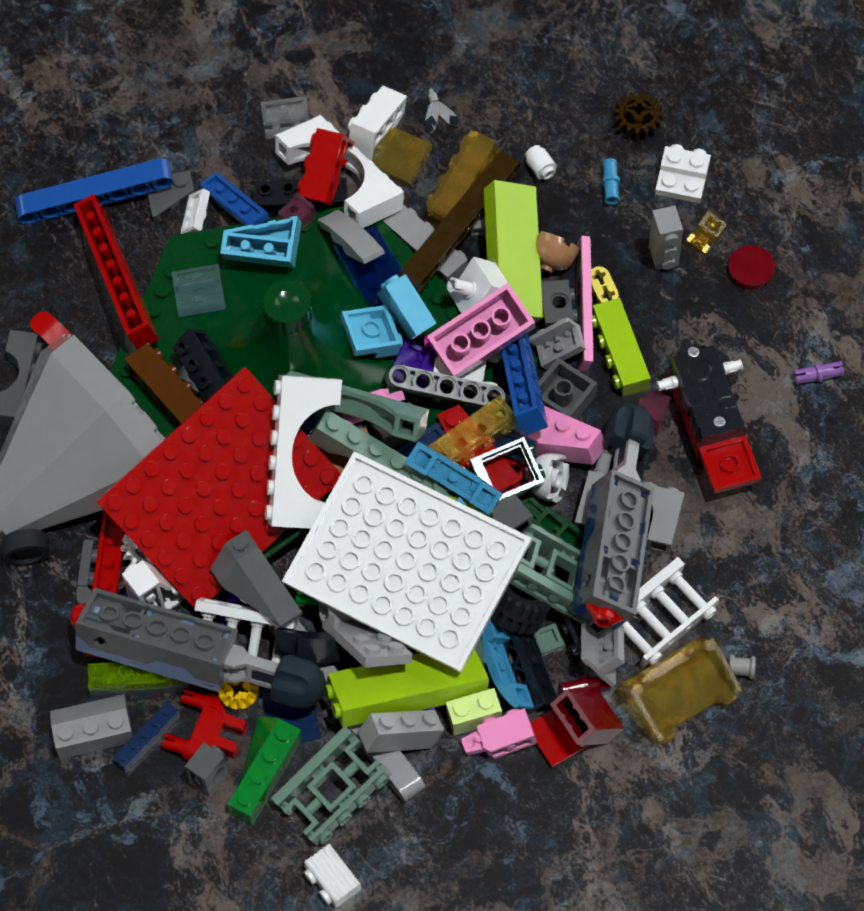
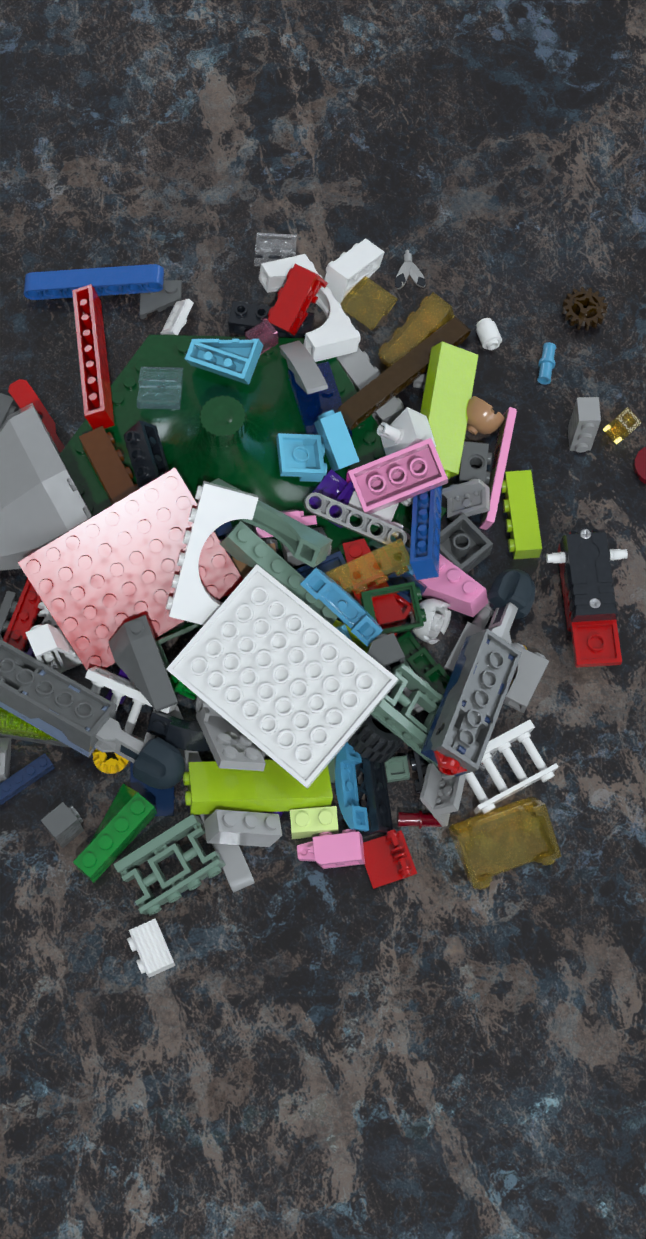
camera: 10 degrees right, 5 degrees up
red connector [162,688,248,761] -> none
blue tile [199,172,270,226] -> none
dark red brick [550,688,625,745] -> none
light yellow beam [591,267,619,304] -> none
clear pink brick [638,390,671,432] -> none
white plate [655,144,711,203] -> none
light grey bush [728,655,756,679] -> none

